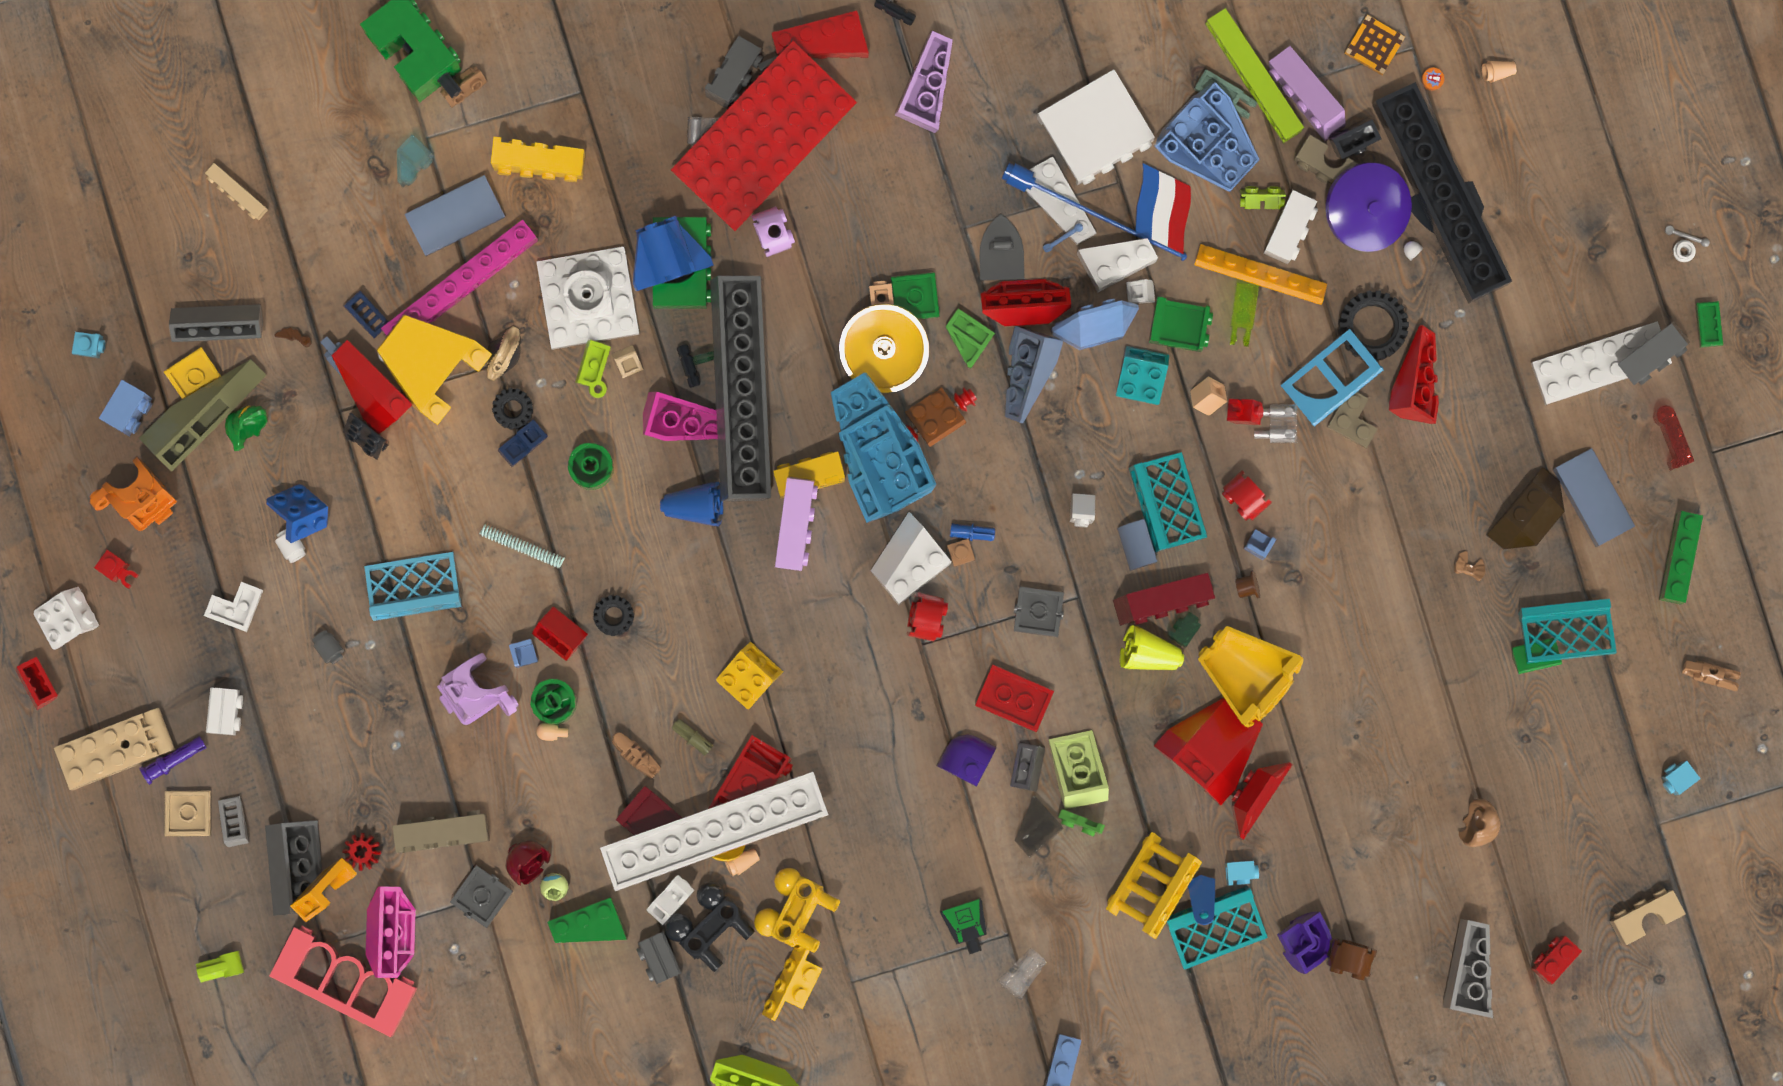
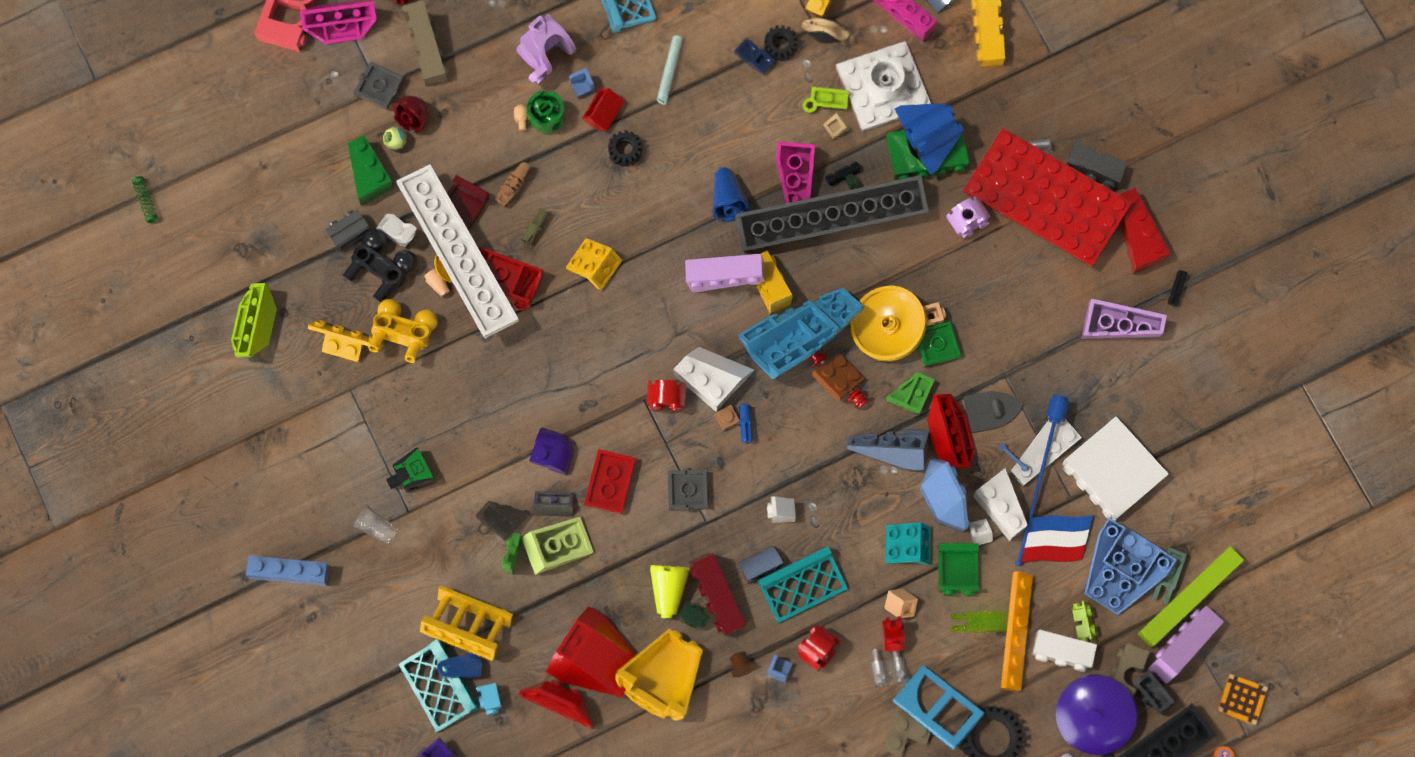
camera: 90 degrees right, 10 degrees down
green brick [568,443,614,490] -> none

